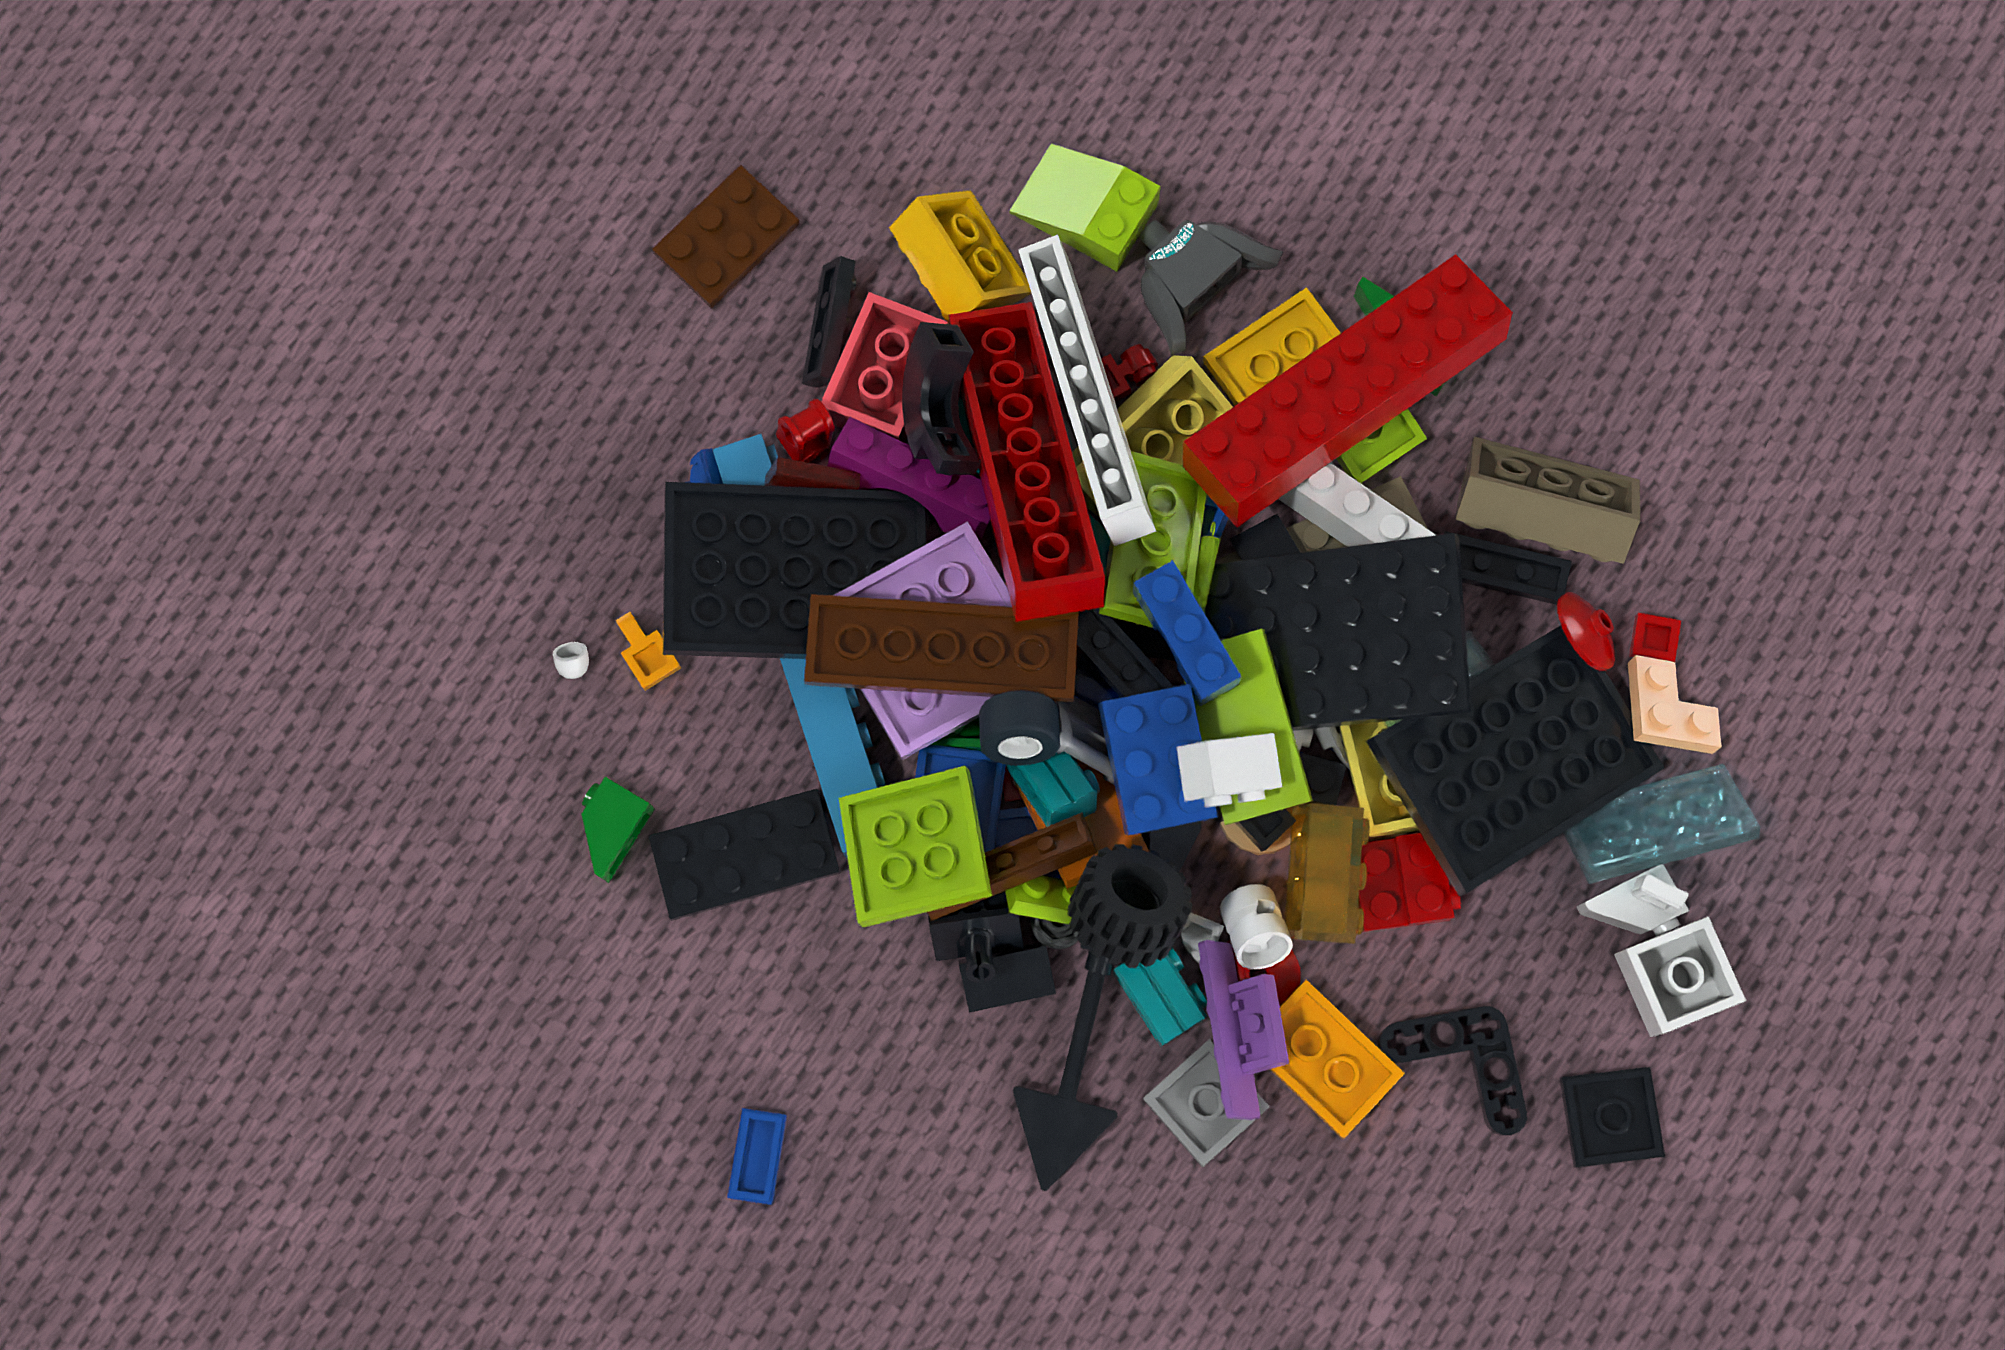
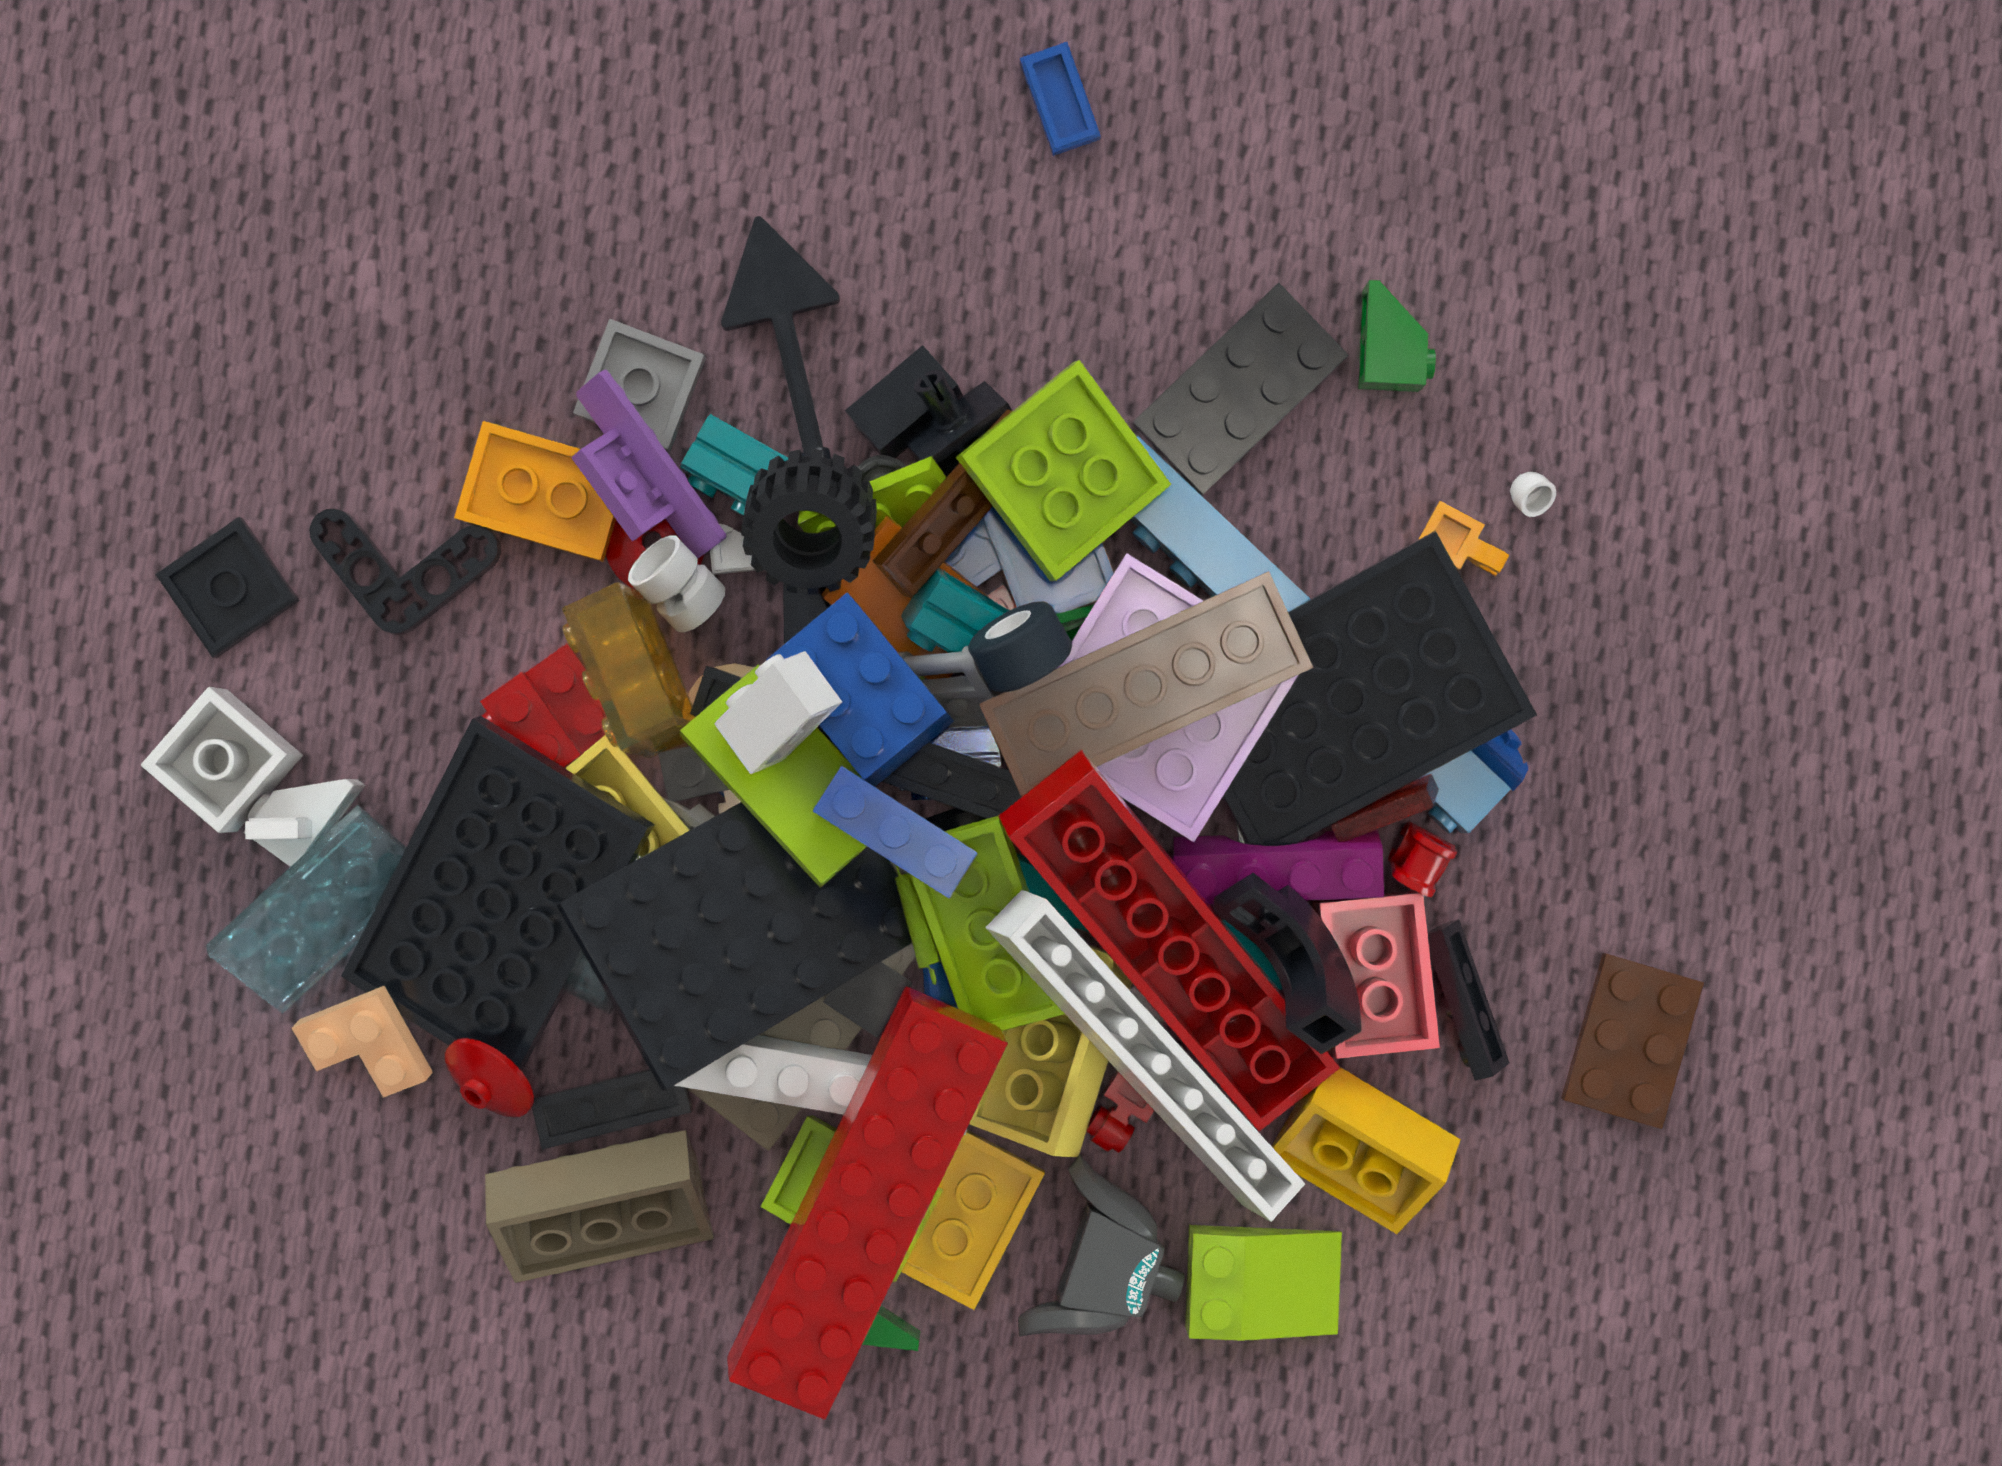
camera: 145 degrees right, 10 degrees up
red tile [1629,612,1681,662] -> none

